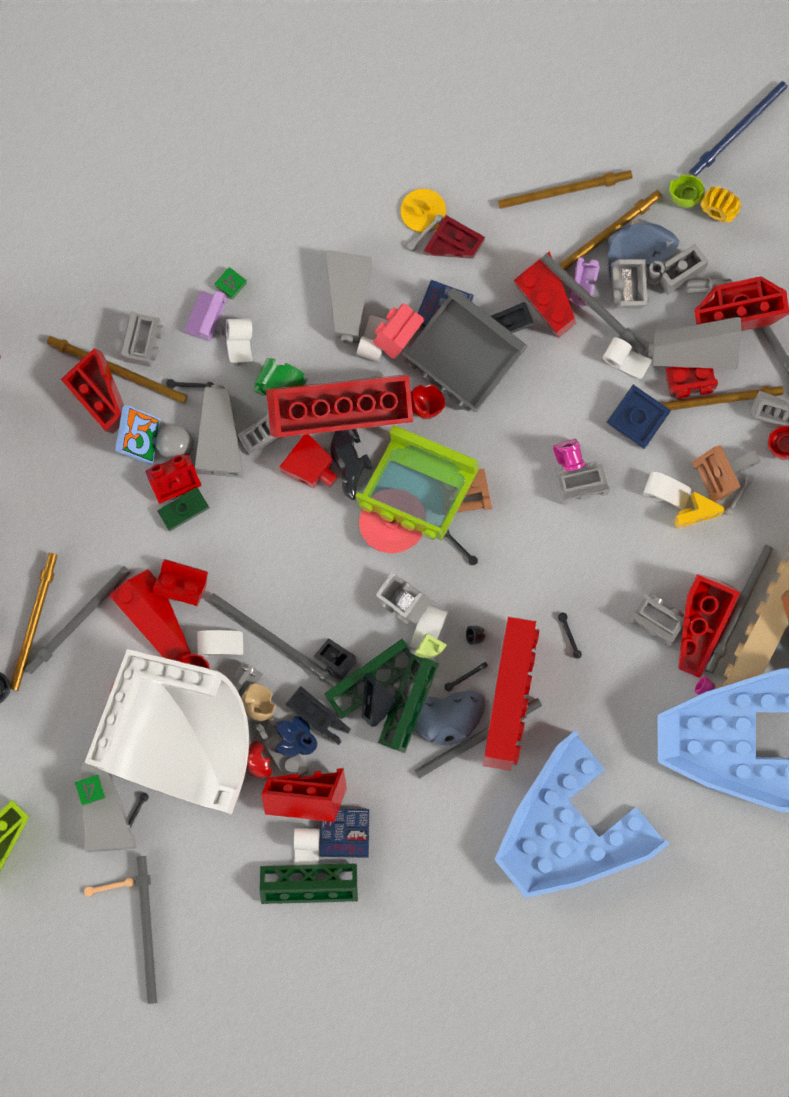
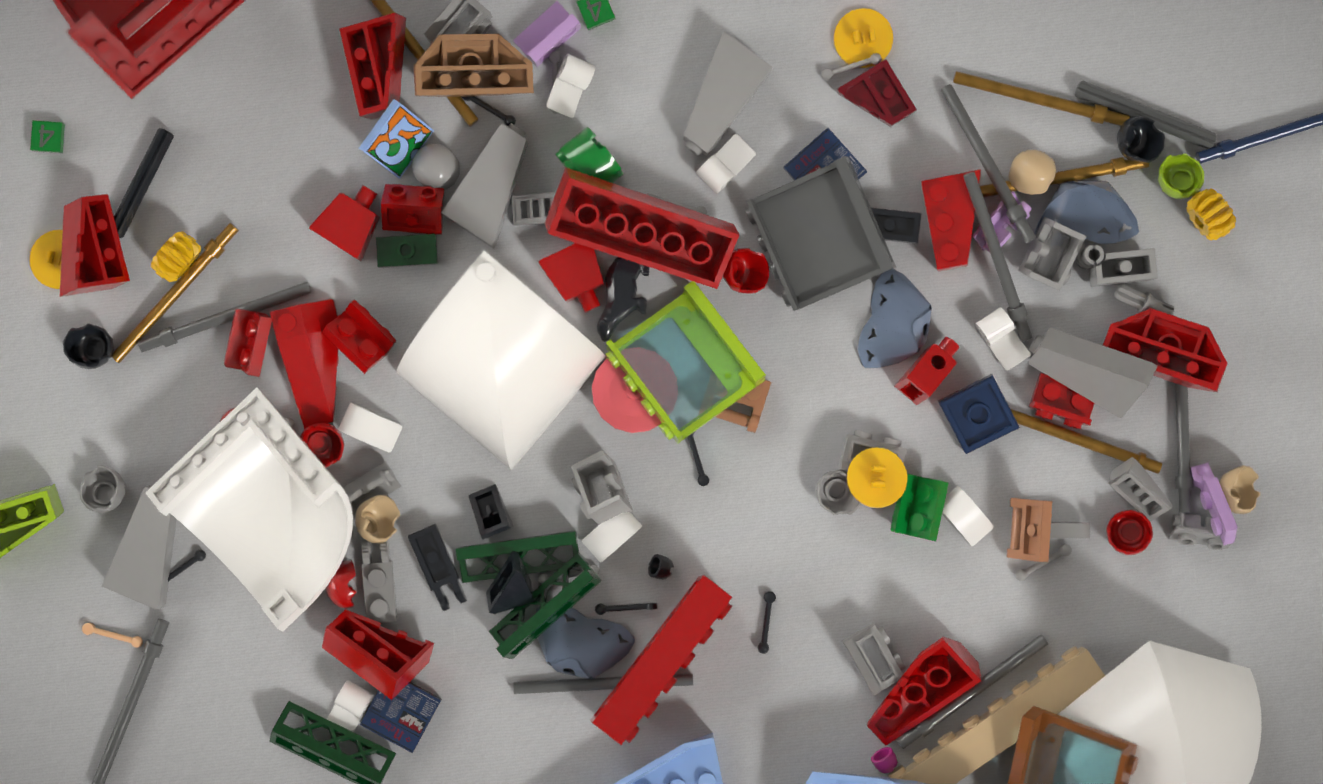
camera: 25 degrees right, 10 degrees up
green tile [74,774,106,806] -> none
dark grey bar [208,593,341,687] -> none
dark blue plate [274,716,317,757] -> none
coral brick [373,303,424,359] -> none
yellowish green tile [414,633,447,658] -> none
dark pink piece [553,438,585,471] -> none
yellow slope [674,492,724,529] -> none
none -> light grey hair [80,465,125,513]
none -> yellow gear [151,231,201,282]
none -> red bracket [224,308,272,377]
none -> red torso [309,185,380,261]
none -> white panel [397,251,606,470]
none -> medium nougat wedge [414,34,534,97]
none -> light grey hair [816,470,861,515]
none -> yellow piece [847,447,907,508]
none -> sand blue piece [858,269,932,368]
none -> green bracket [890,474,949,541]
none -> red torso [894,337,960,406]
none -> dark grey bar [941,84,1036,243]
none -> tan hair [1008,150,1057,195]
none -> dark grey axle [1075,81,1217,149]
none -> black hair [1117,116,1165,163]

